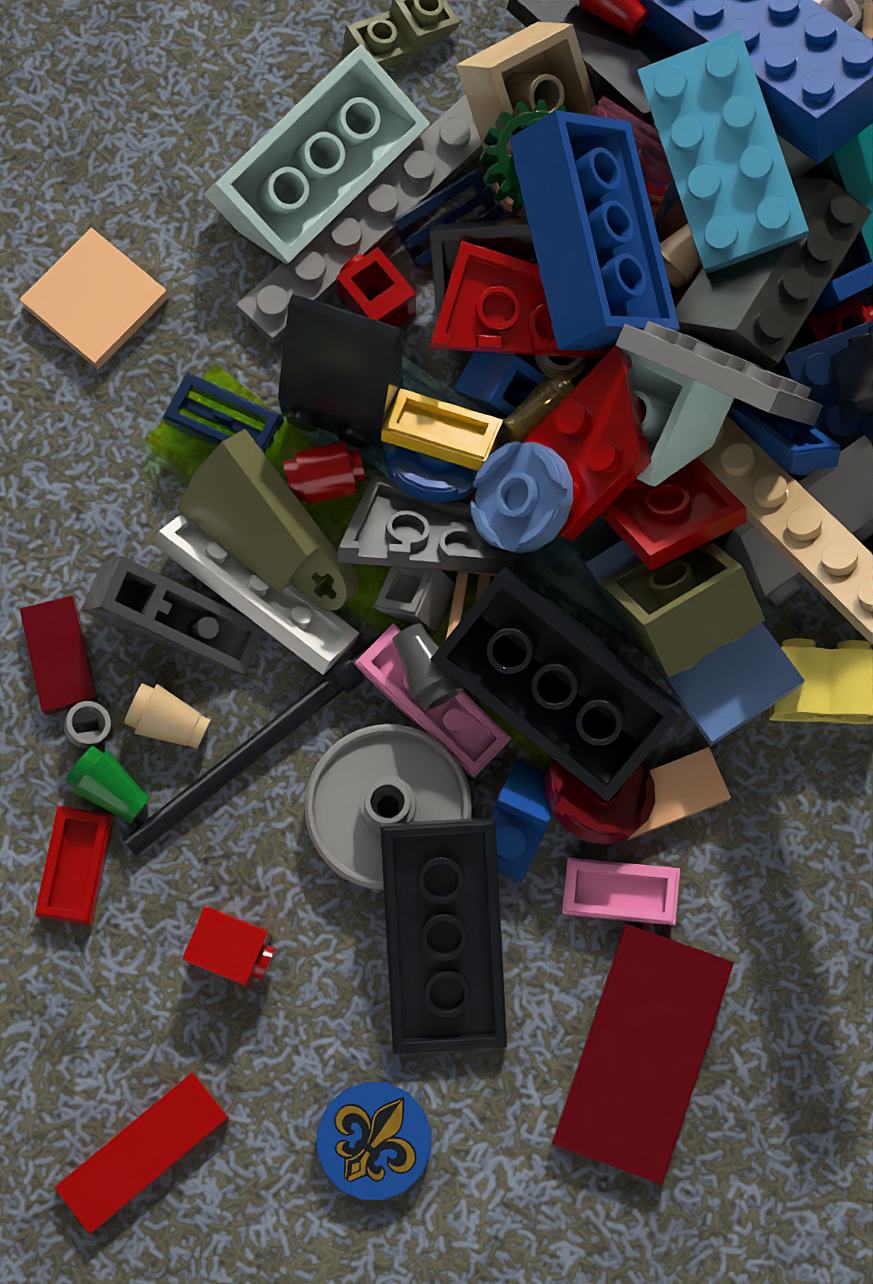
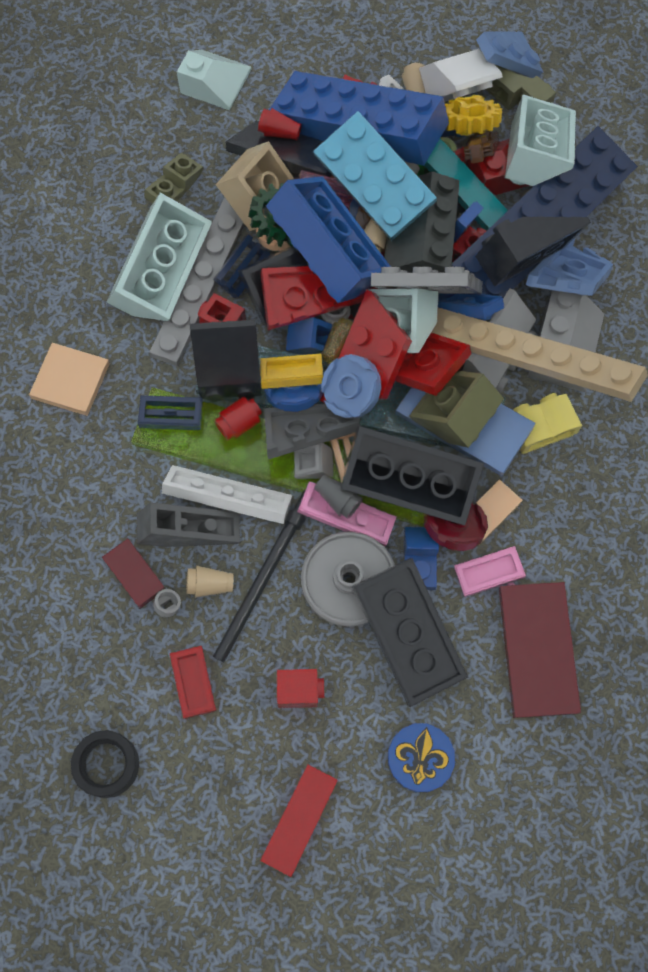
camera: 25 degrees left, 5 degrees down
green cone [65,746,151,824] -> none
olive piece [177,429,359,611] -> none

